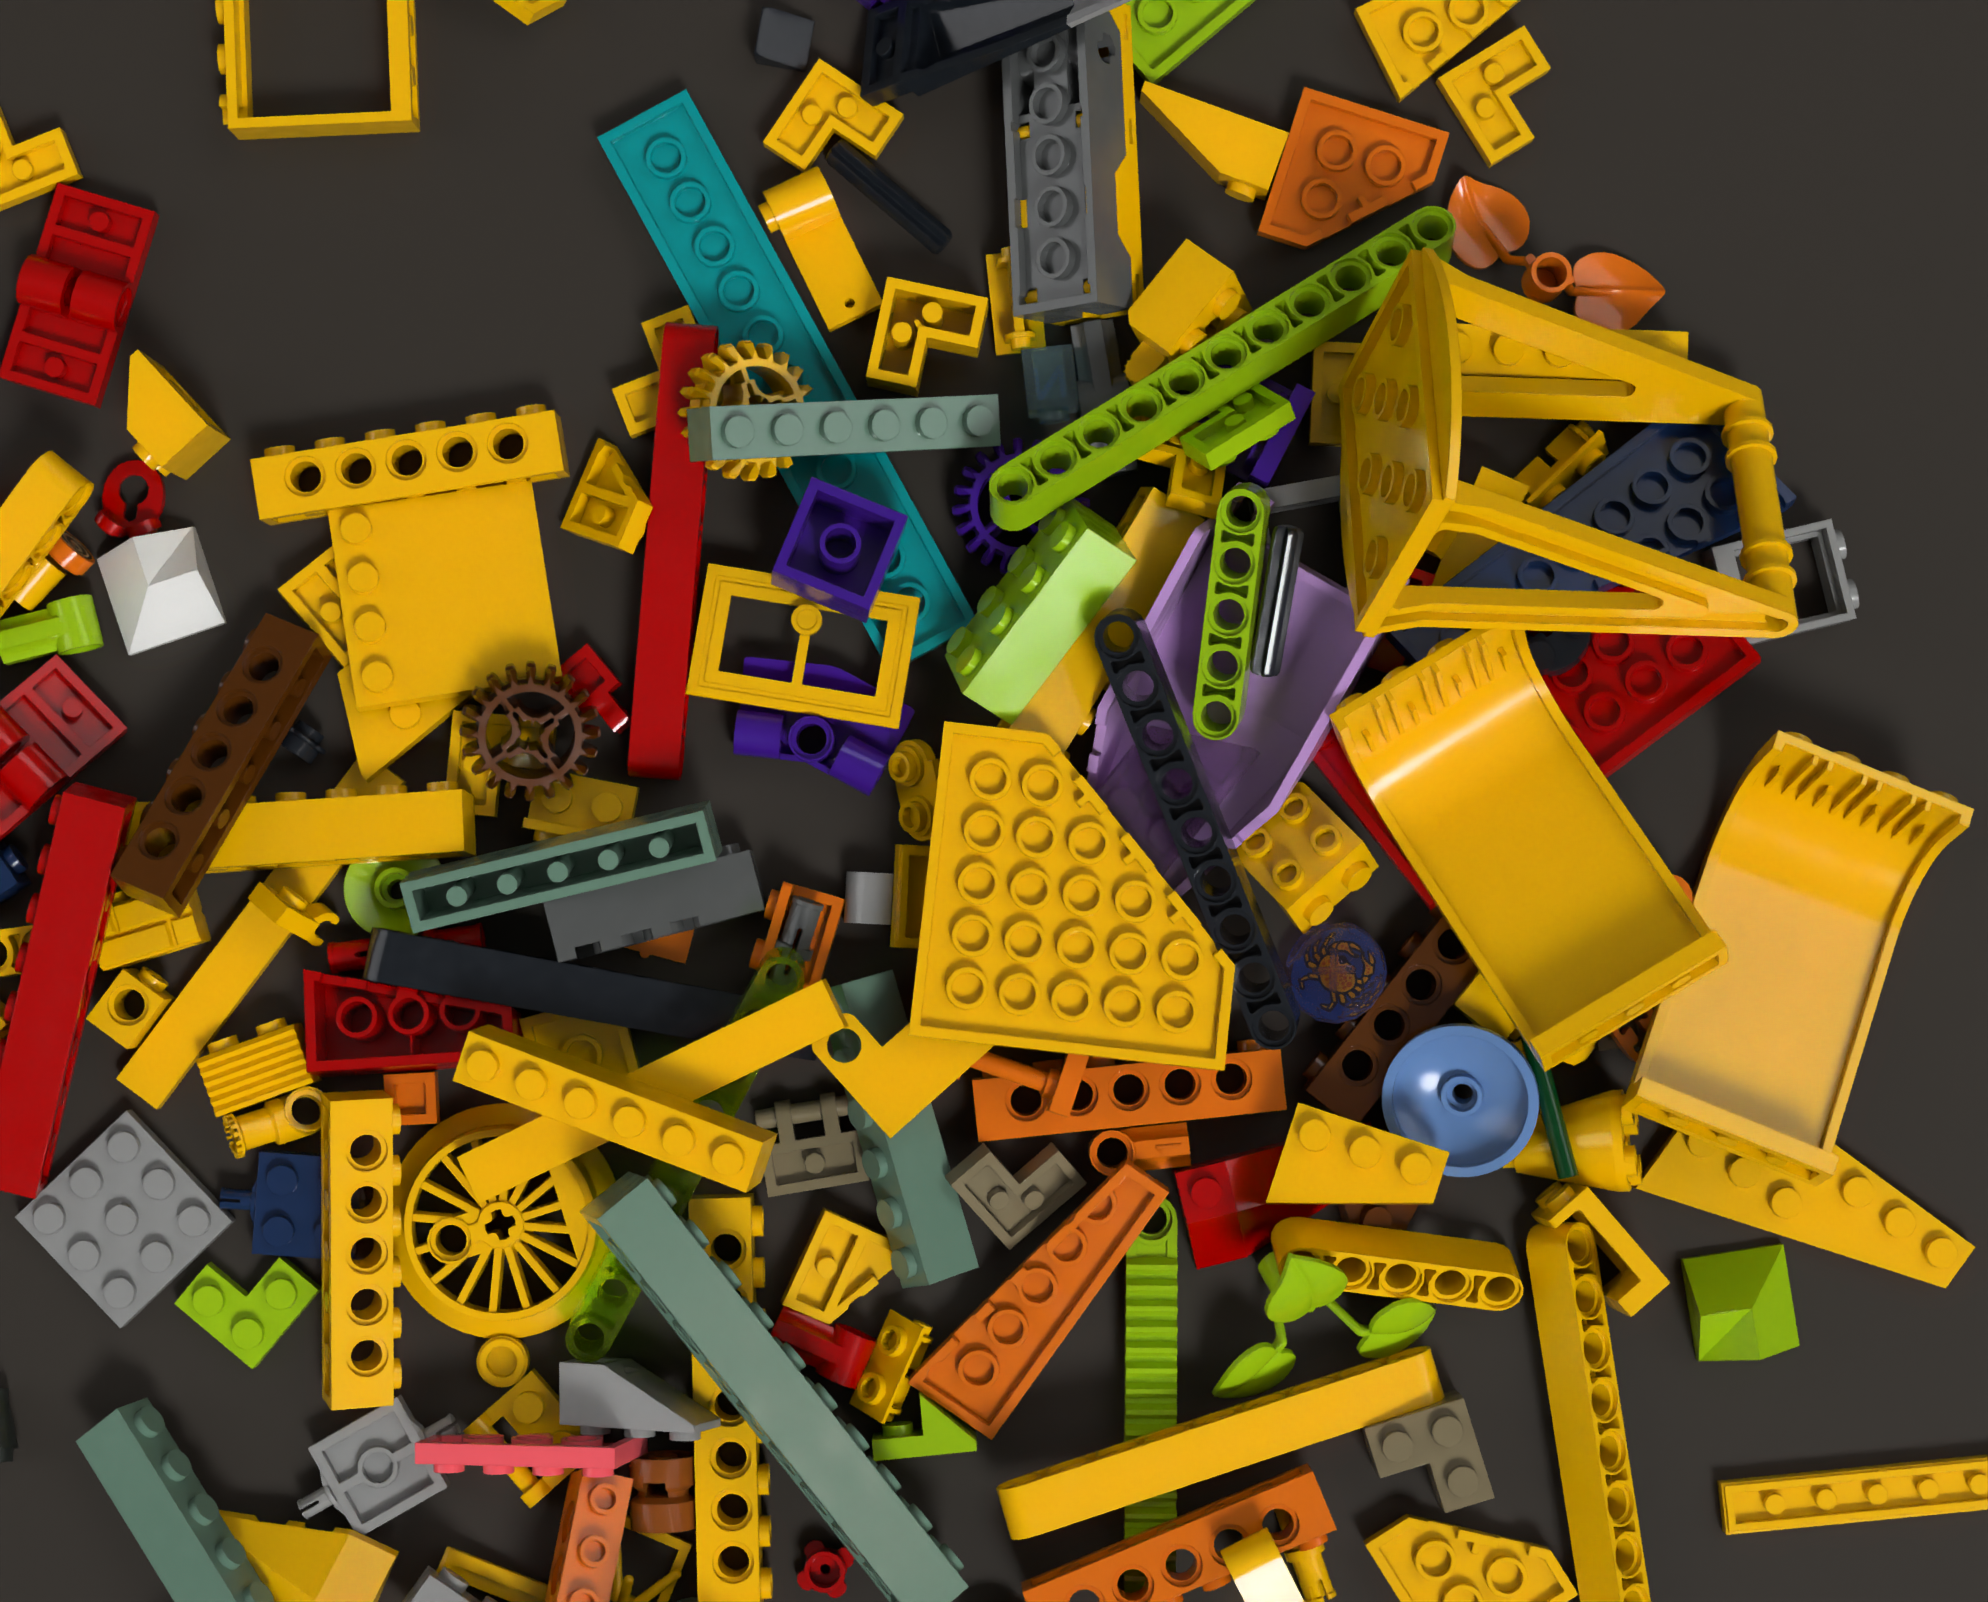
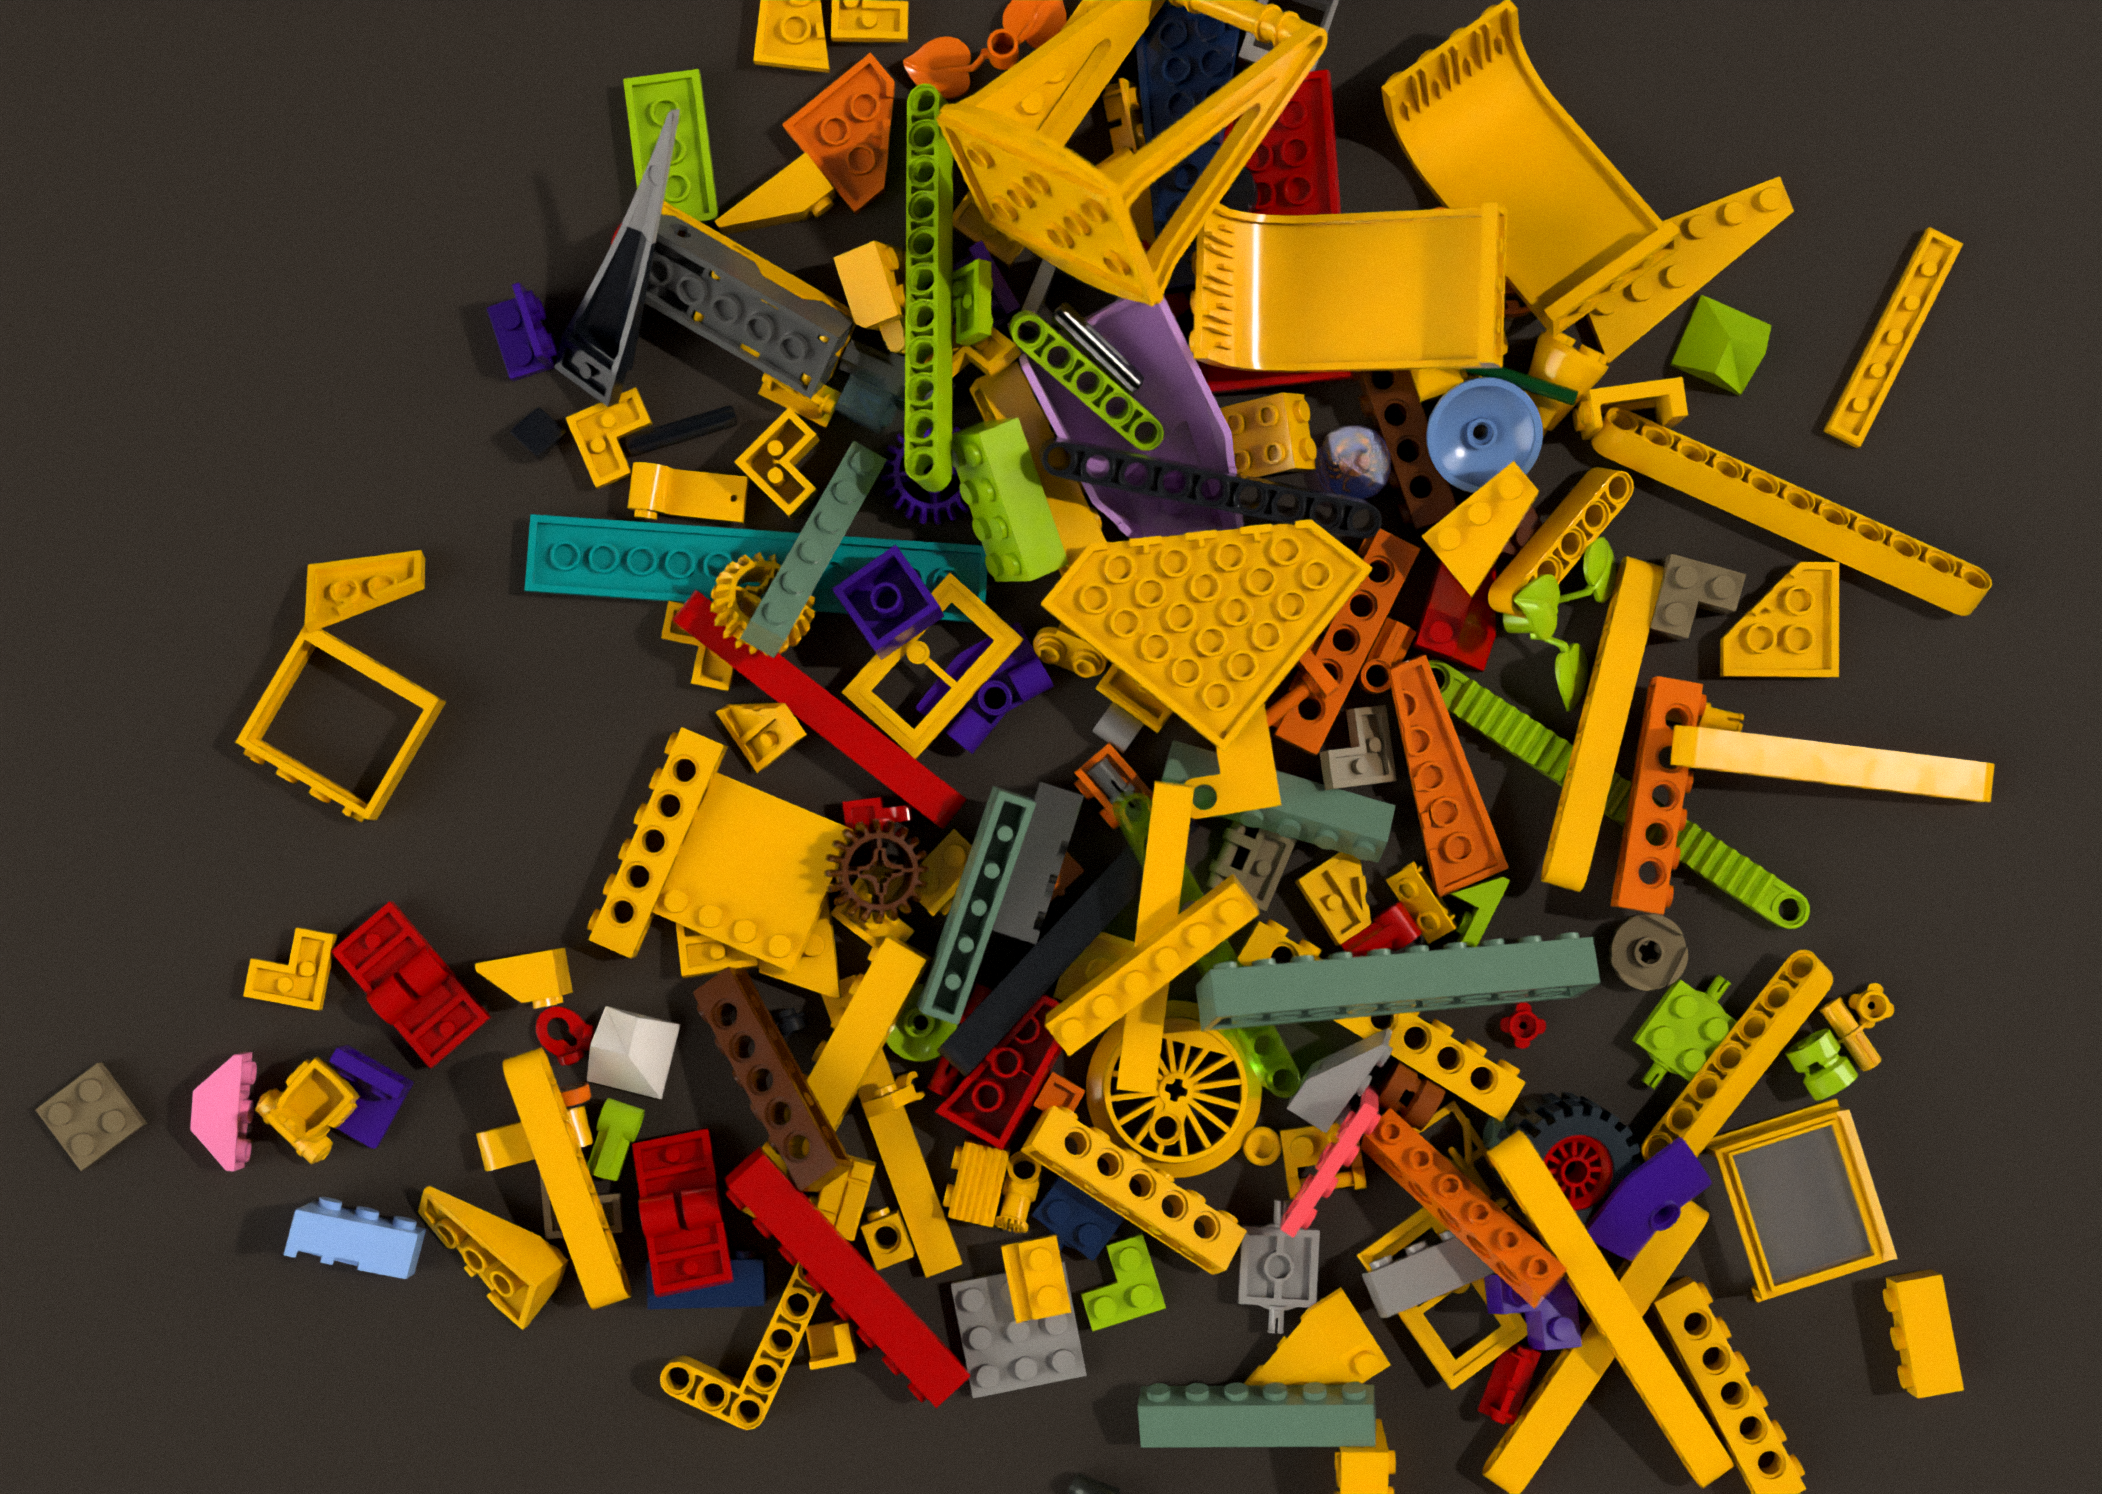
camera: 55 degrees left, 0 degrees up
none -> yellow plate [1001,1234,1072,1324]

